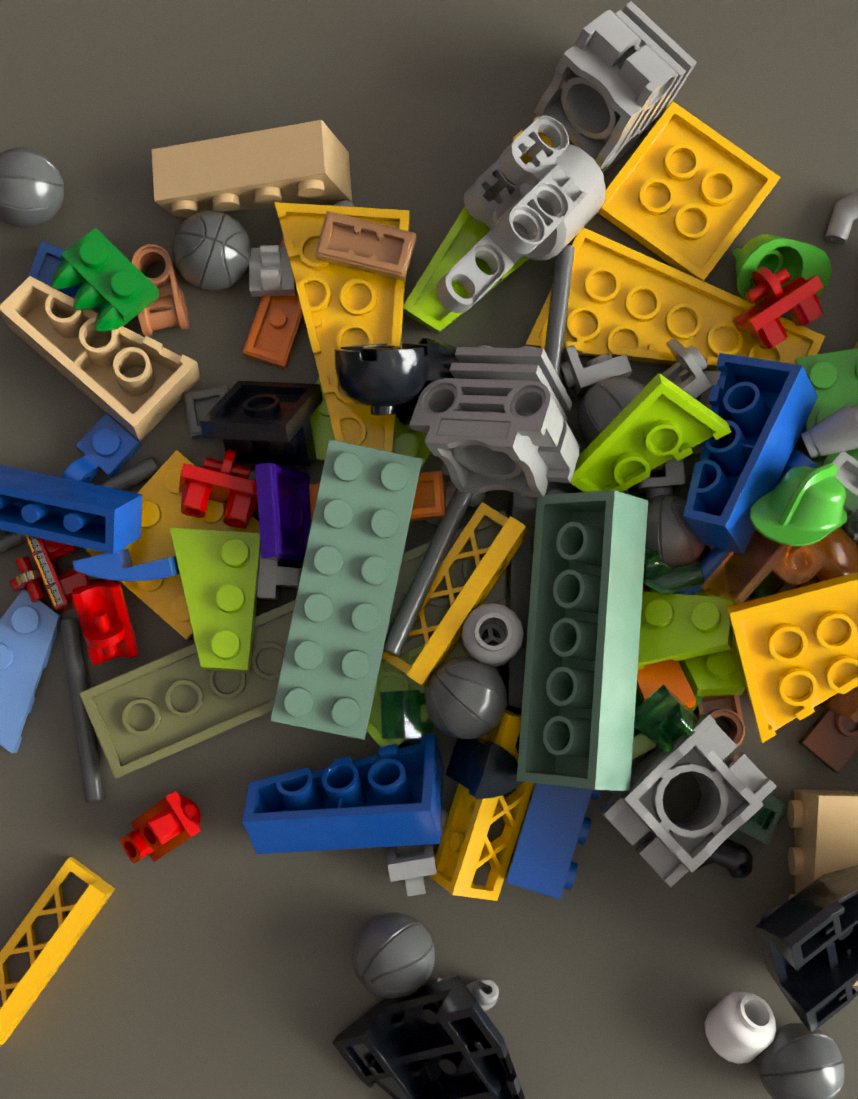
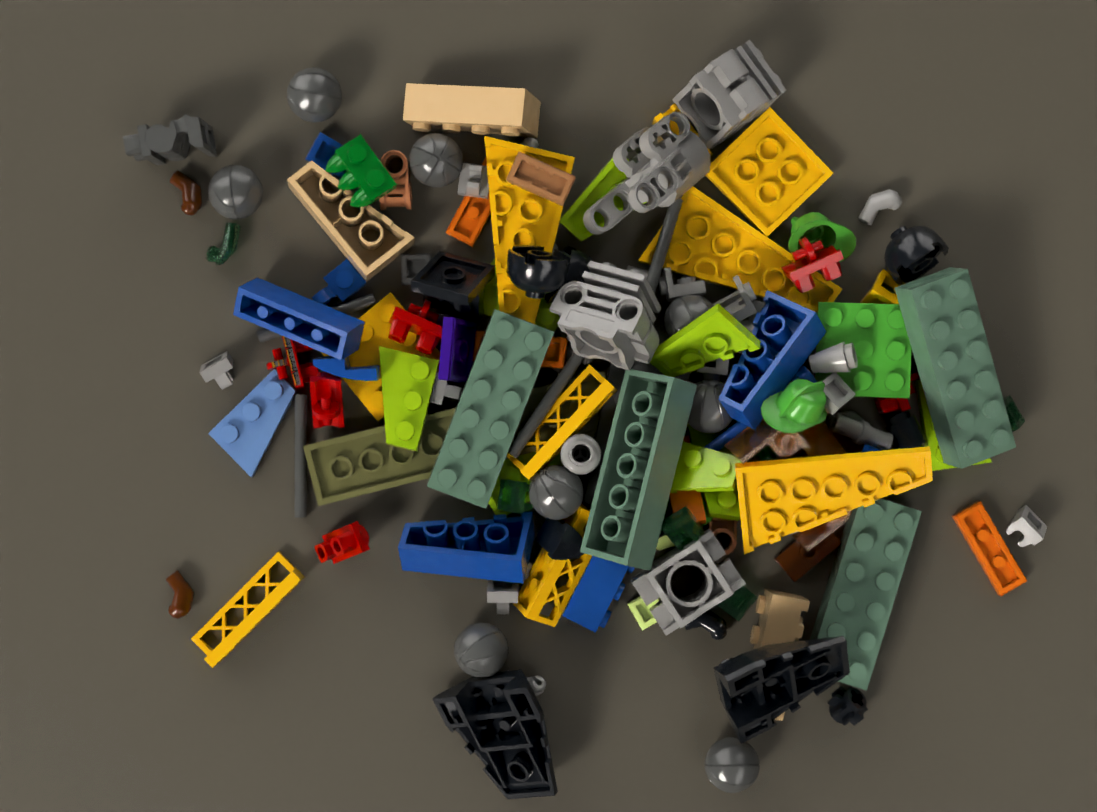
camera: 10 degrees right, 5 degrees up
clear green arm [643,549,704,595] -> none
white head [705,990,777,1064] -> none
none -> yellowish green tile [627,596,660,631]

